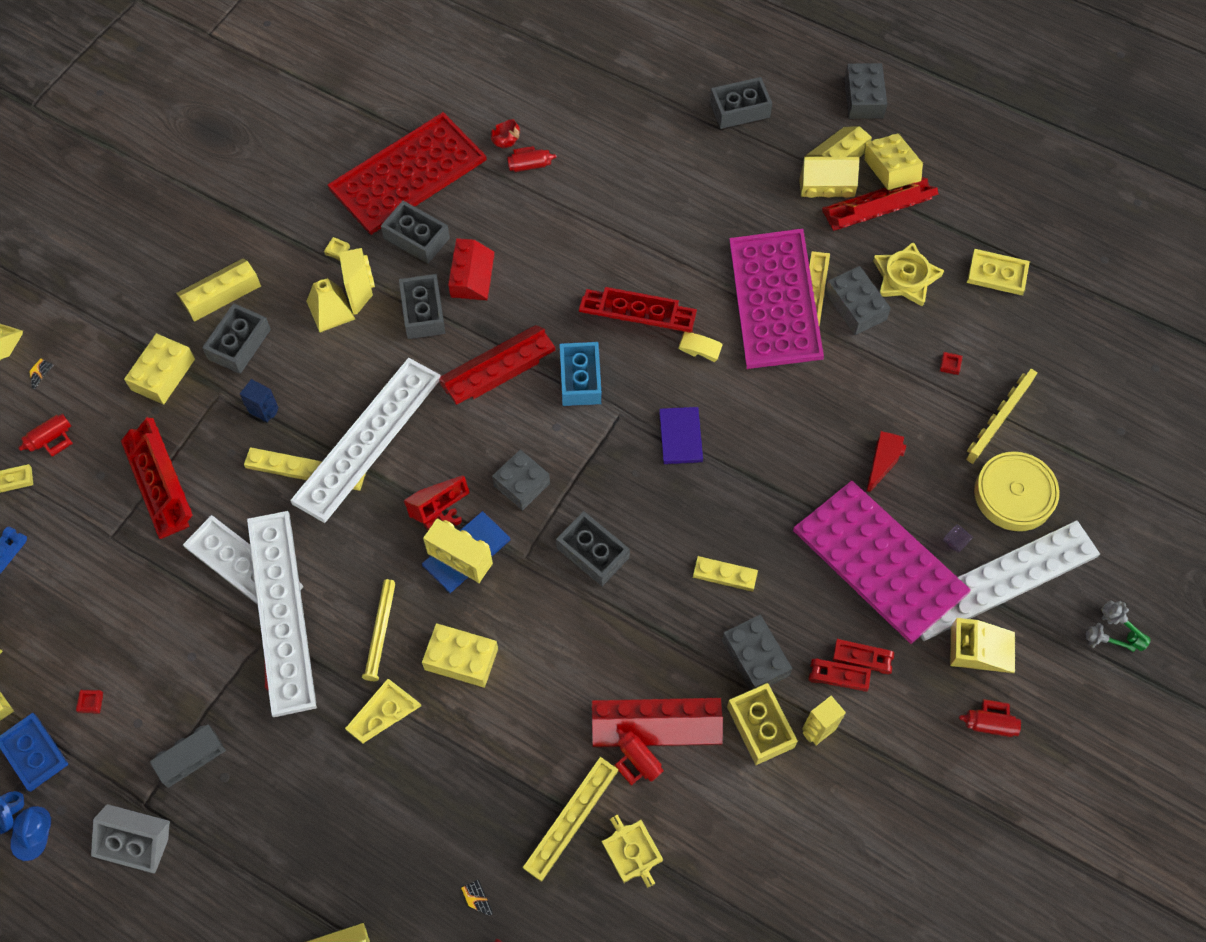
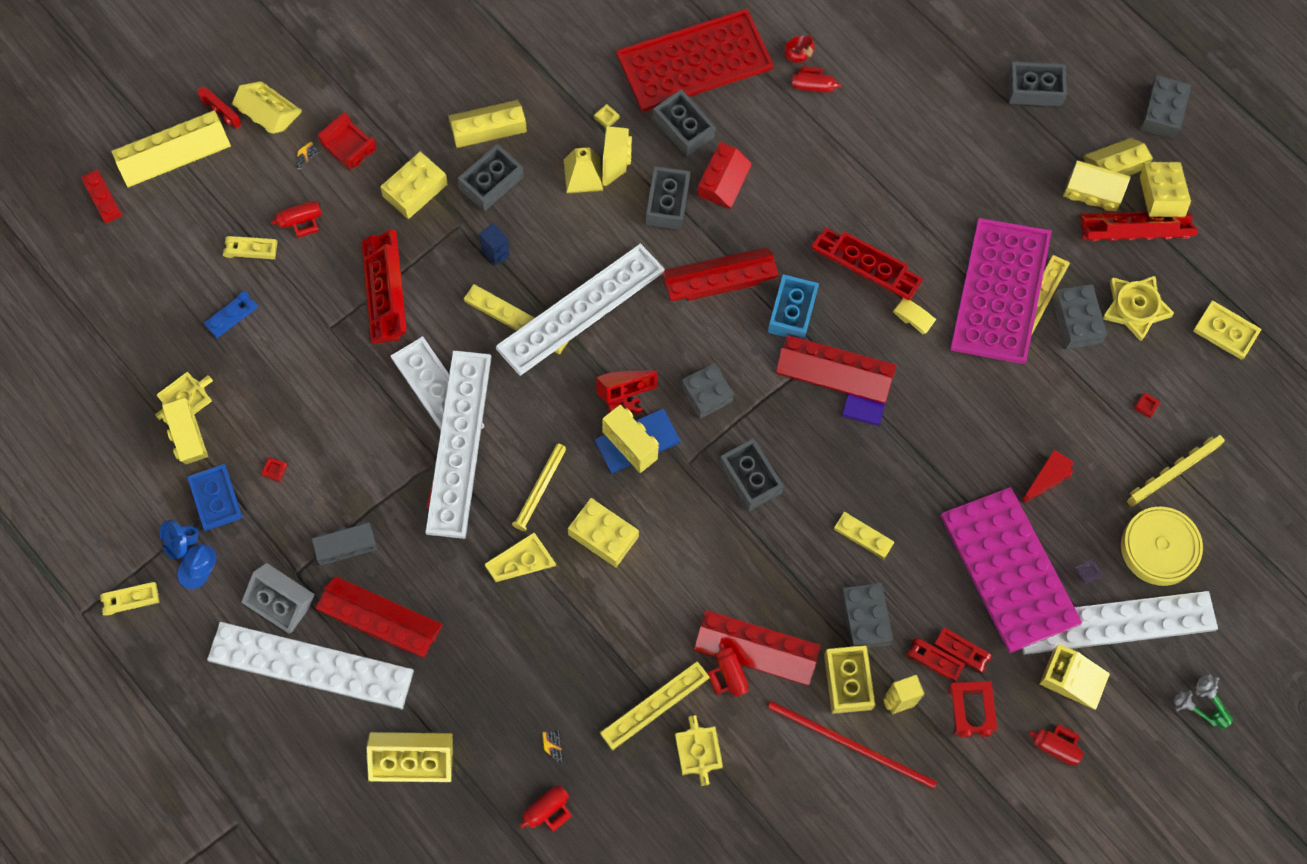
camera: 15 degrees right, 5 degrees up
none -> white plate [207,622,414,710]
none -> red slope [316,576,443,658]
none -> red panel [318,112,377,170]
none -> red piece [768,701,937,789]
none -> red slope [776,335,897,404]
none -> red panel [948,681,997,738]

